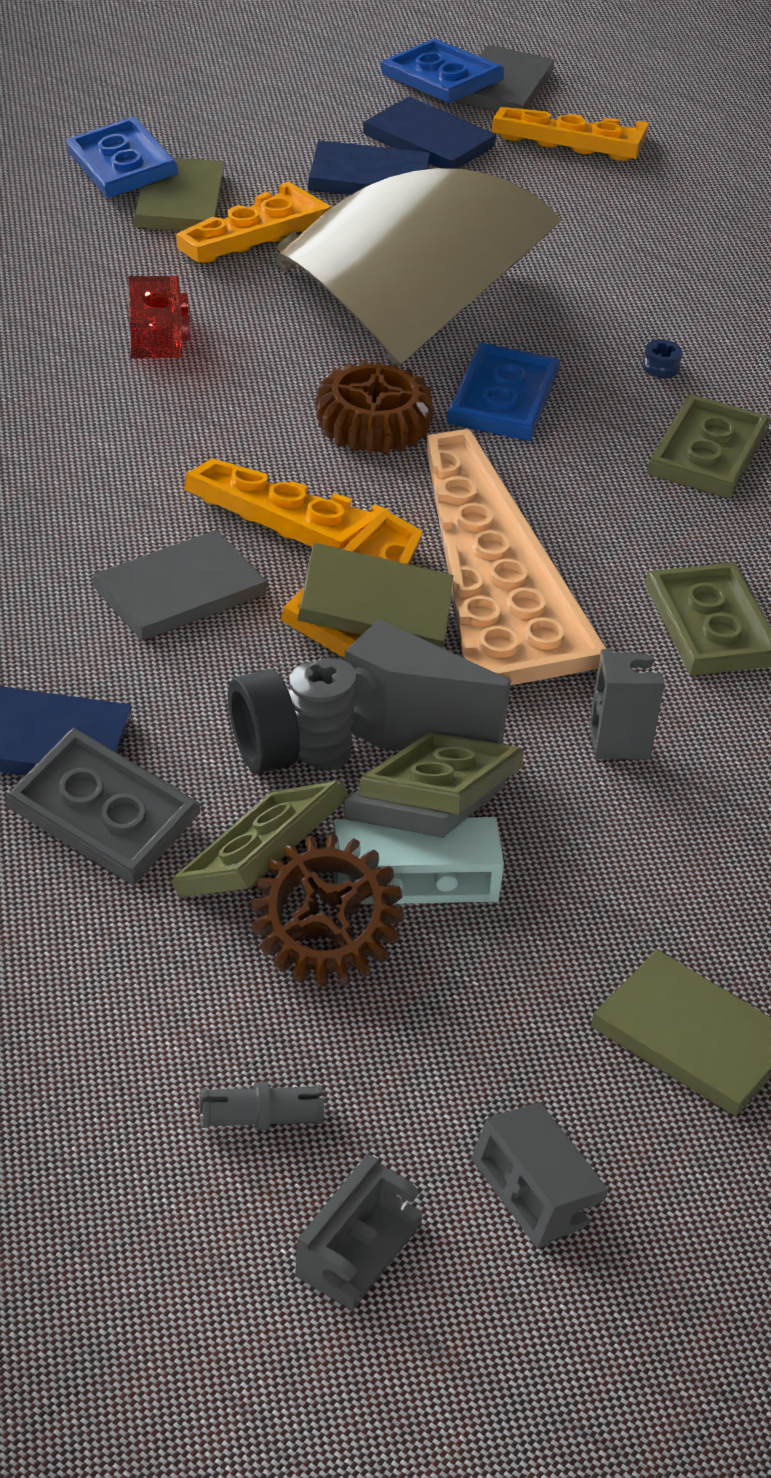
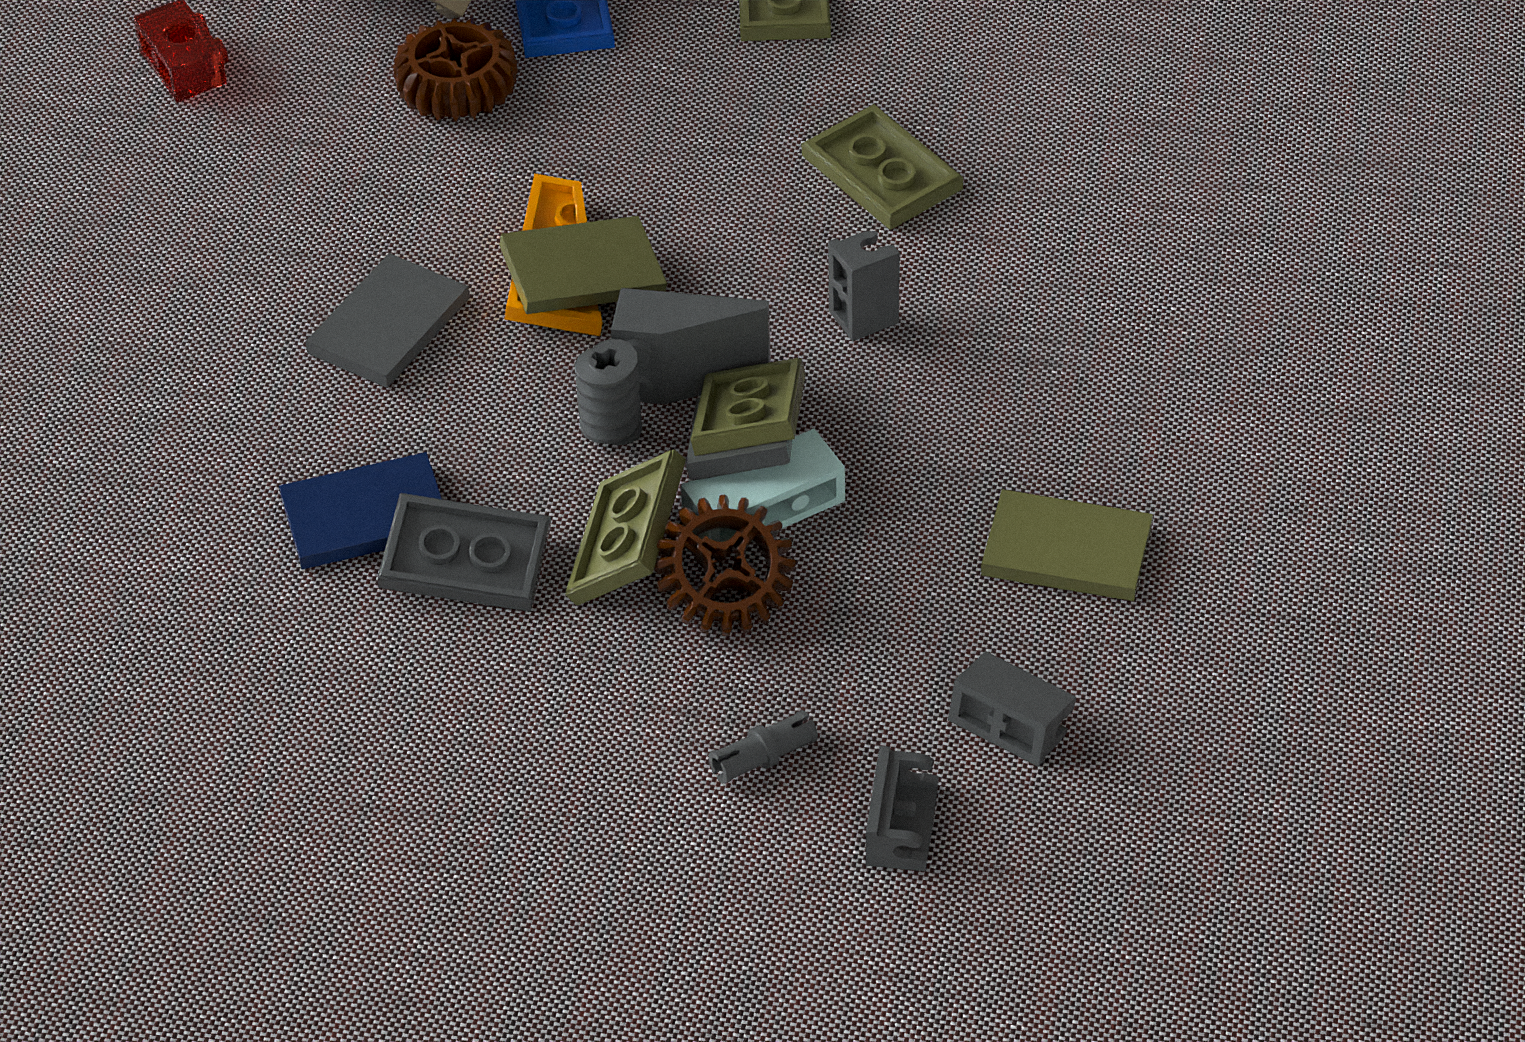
camera: 20 degrees left, 5 degrees up
light orange wing [184,458,389,549] -> none
black tyre [227,669,300,774] -> none
light nougat wing [426,429,606,686] -> none

